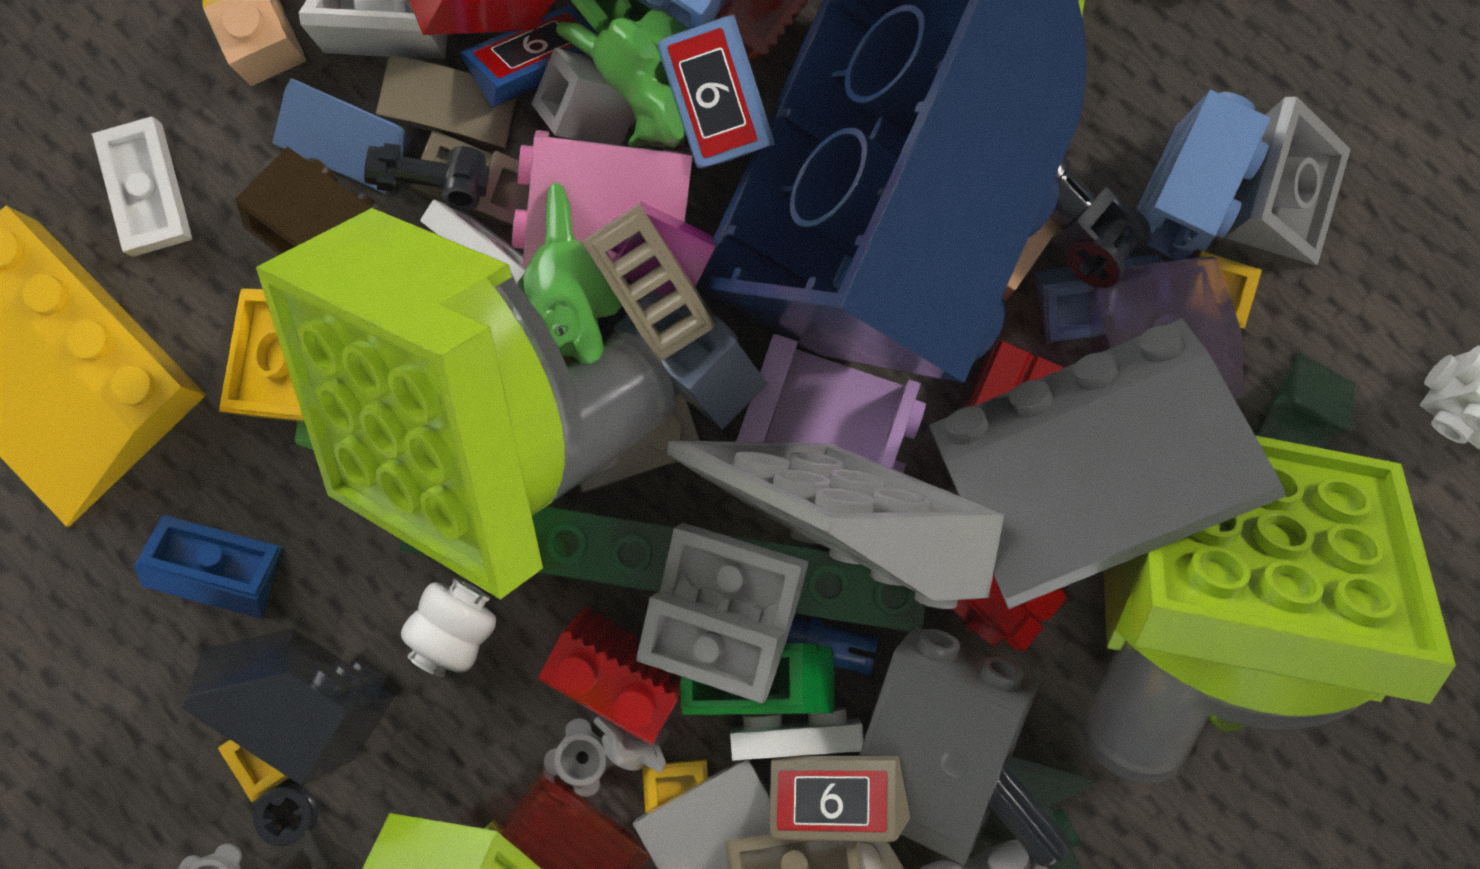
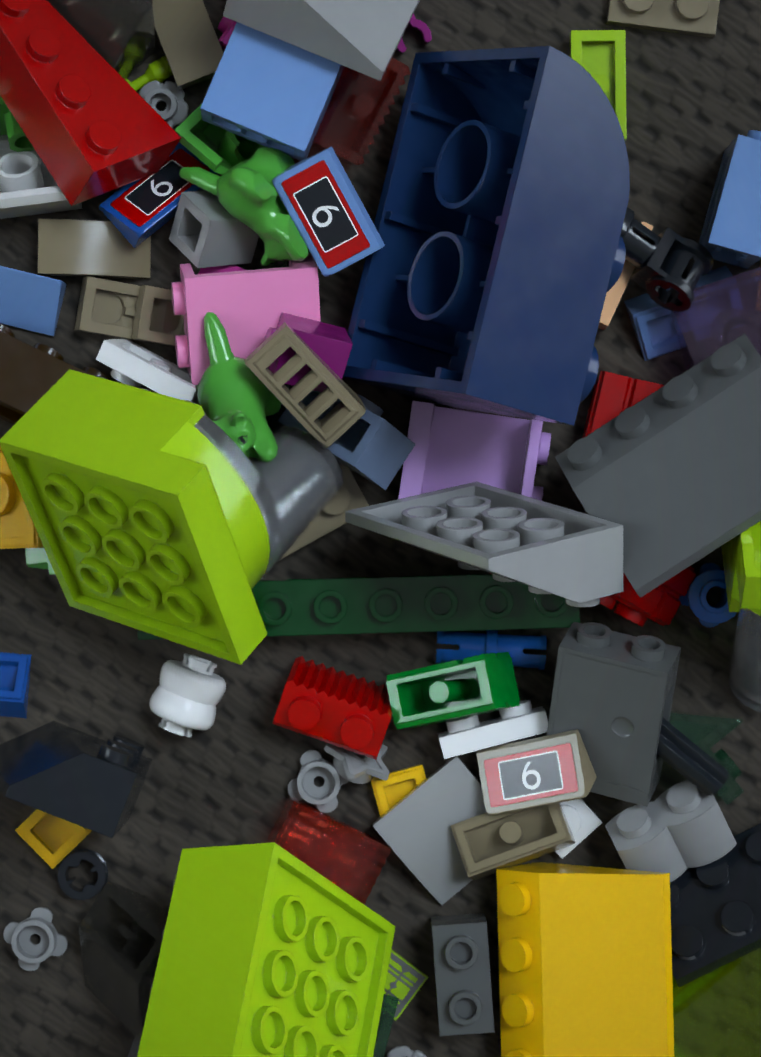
camera: 15 degrees left, 5 degrees up
black bar [364,143,490,210] -> none
light grey slope [636,523,809,703] -> none
none -> blue brick [679,562,737,627]

